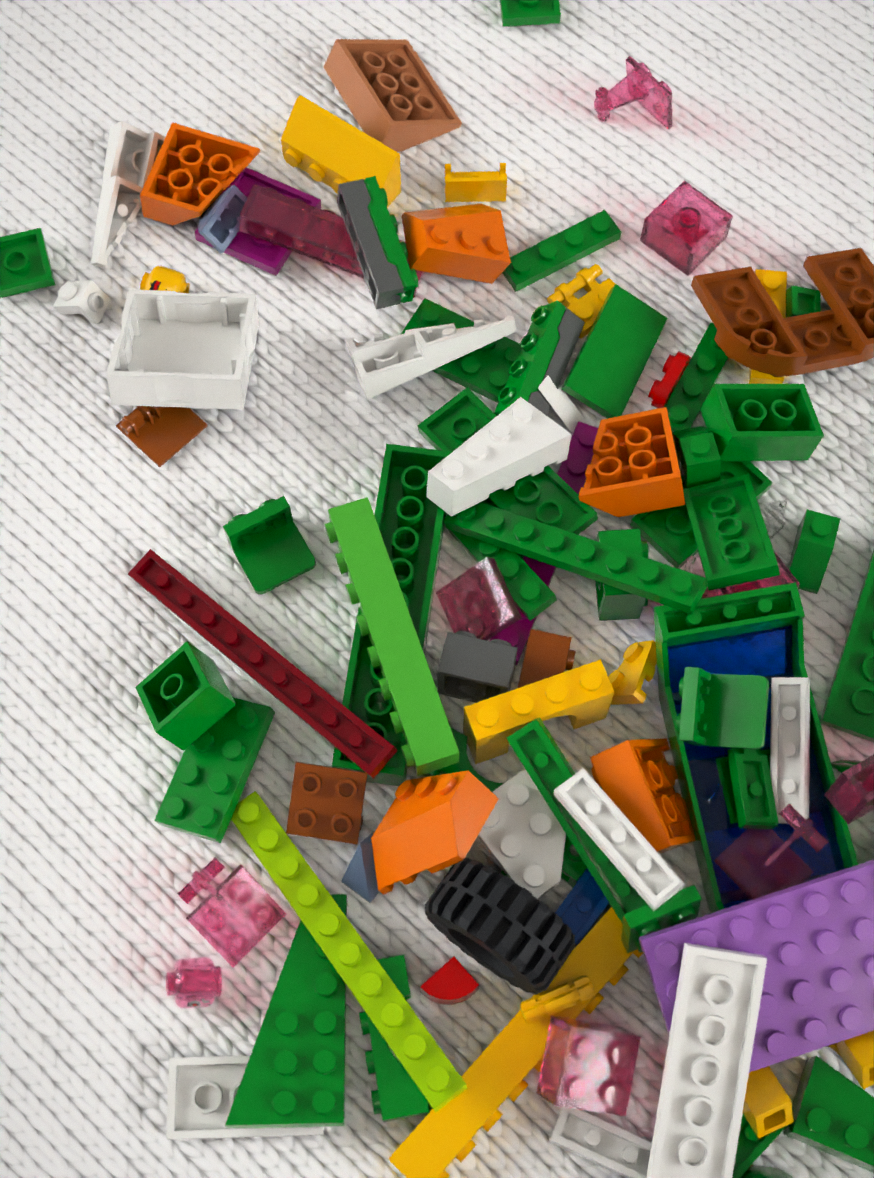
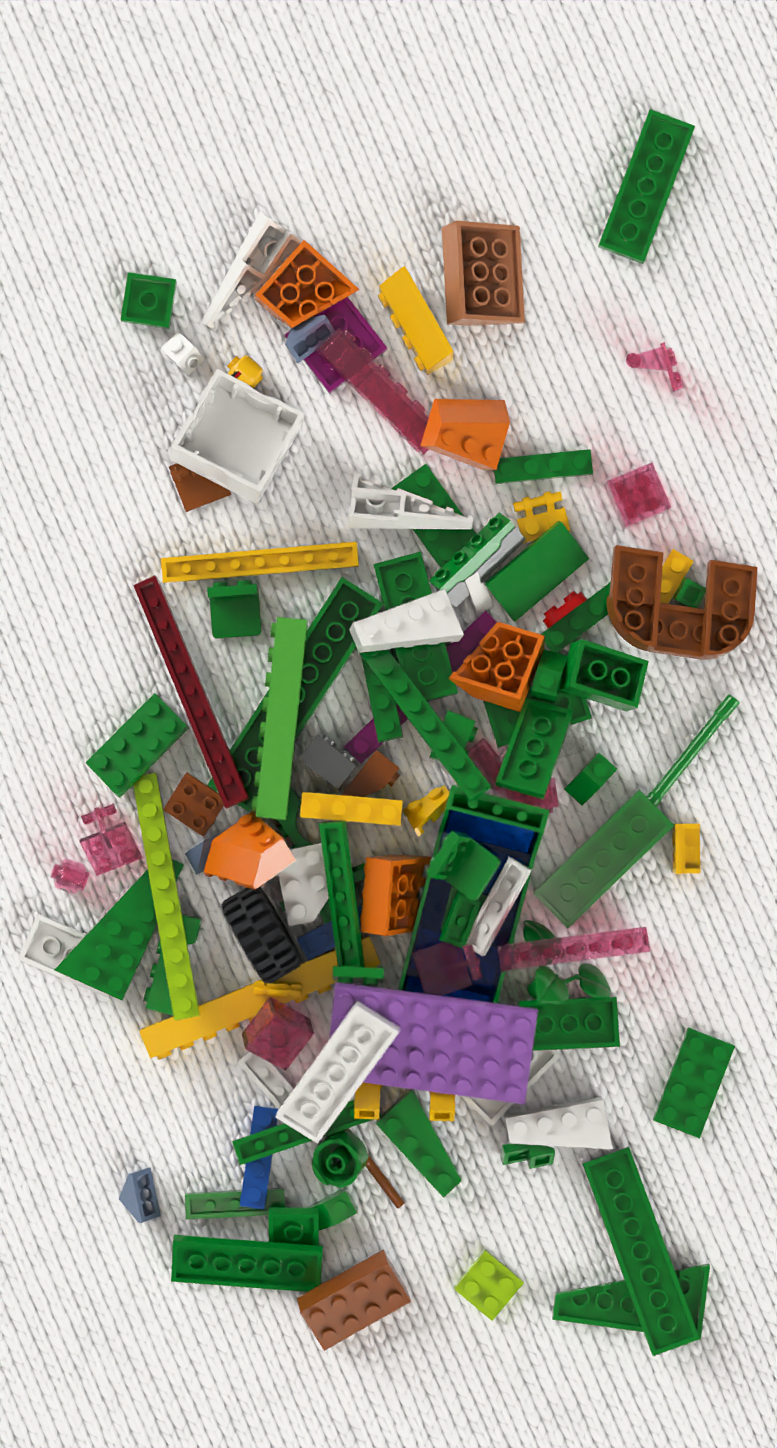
camera: 25 degrees right, 20 degrees up
green brick [135,641,236,751] -> none
dark grey piece [337,176,418,310] -> none
red brick [420,956,479,1005] -> none
clear pink plate [436,557,522,641] -> none
yellow hinge [445,163,507,202] -> none
white tile [554,768,685,911] -> none
none -> yellow plate [161,541,359,583]

